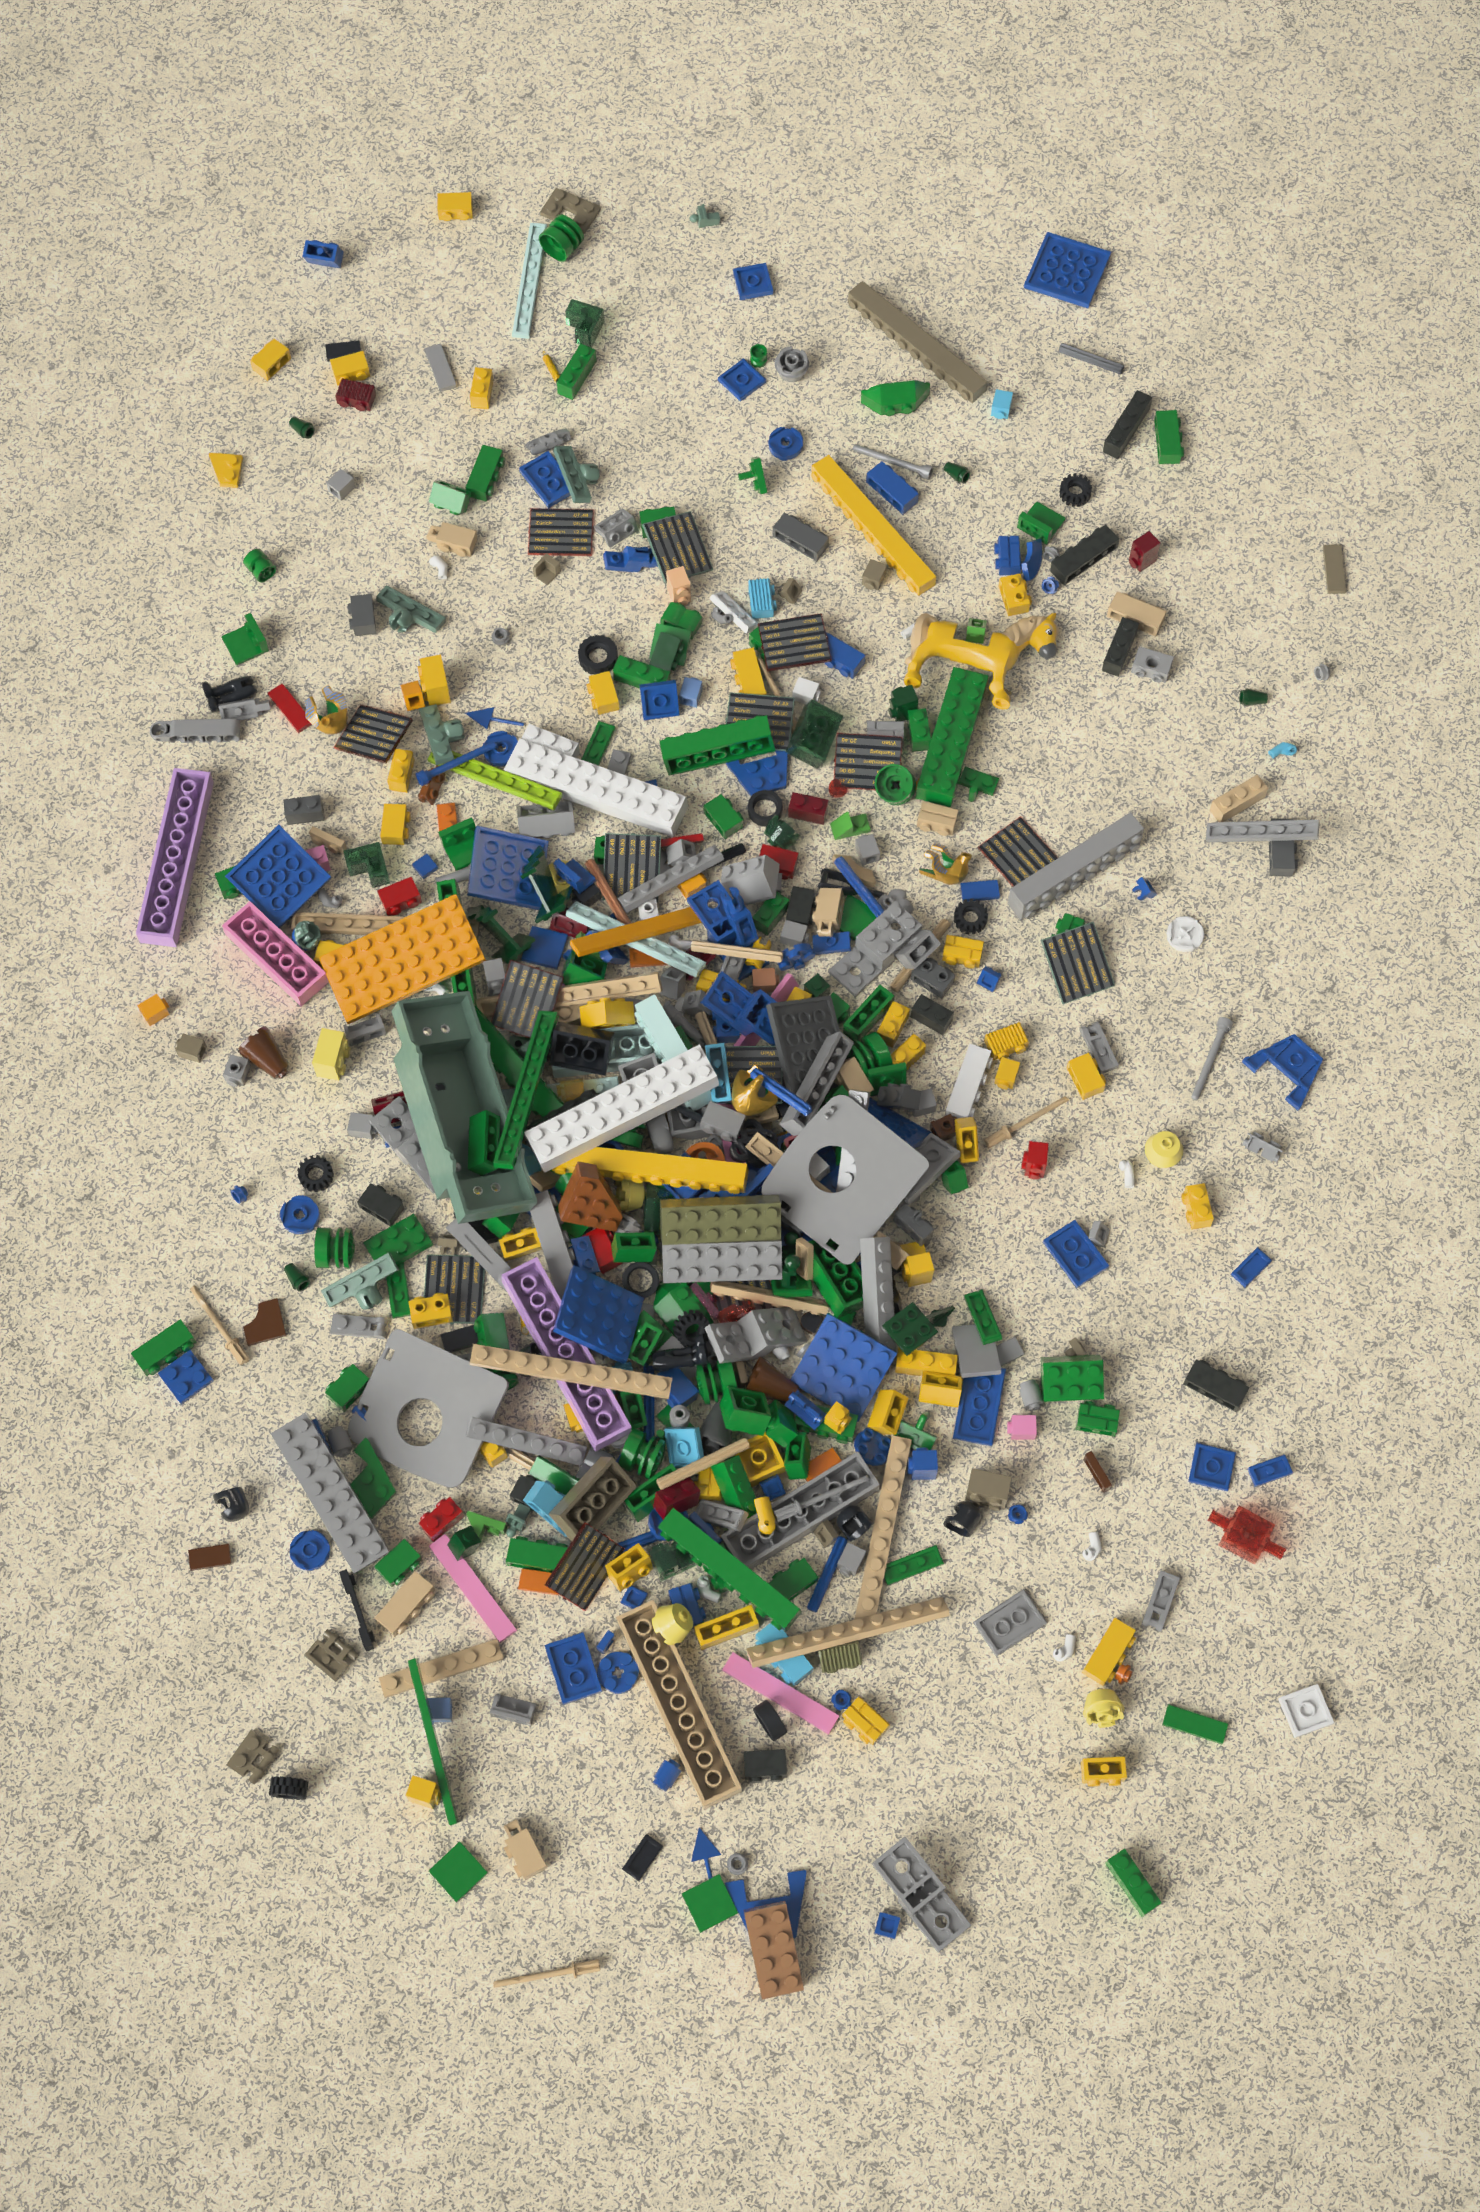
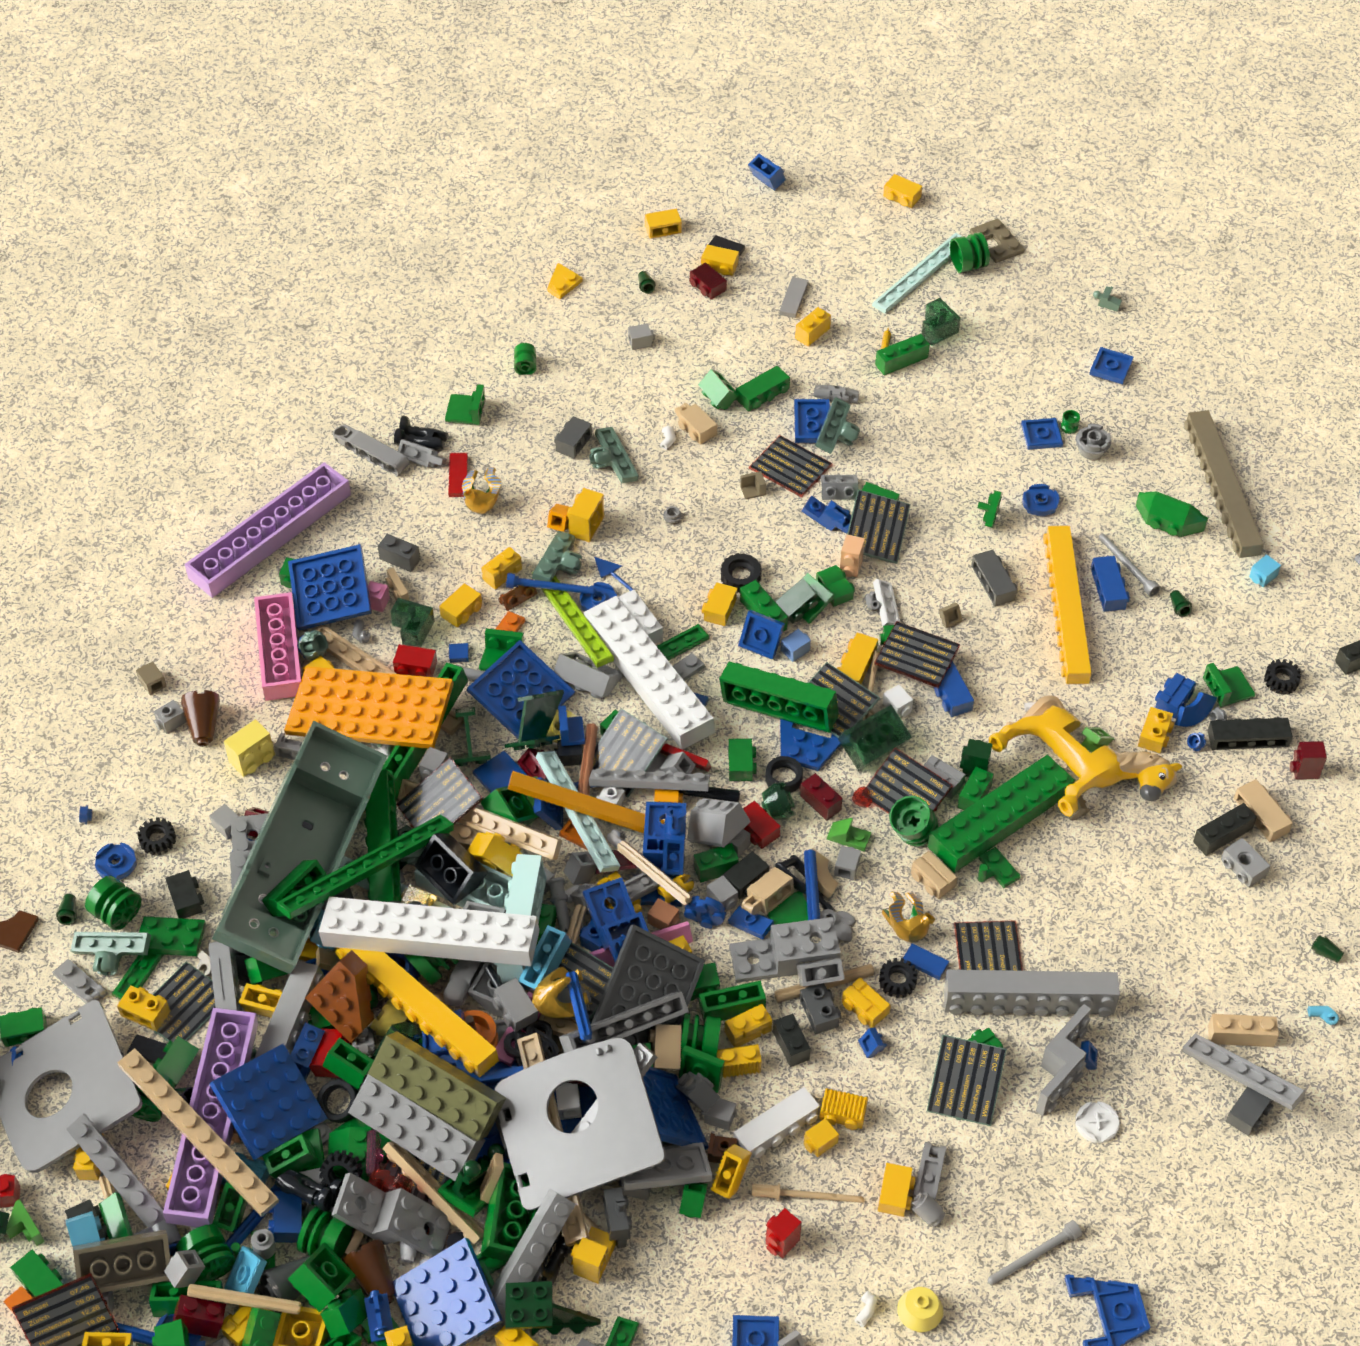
camera: 35 degrees right, 15 degrees down
light orange brick [137,994,170,1026] -> none
piece [334,704,413,764] -> none
sand green piece [505,1503,531,1538] -> none
medium azure brick [748,578,777,619] -> none
dark green brick [804,973,831,998] -> none
dark tan brick [862,559,887,590] -> none
none -> light grey brick [164,1249,205,1288]
none -> light grey brick [912,1193,945,1226]
none -> light grey bracket [1036,1004,1091,1116]

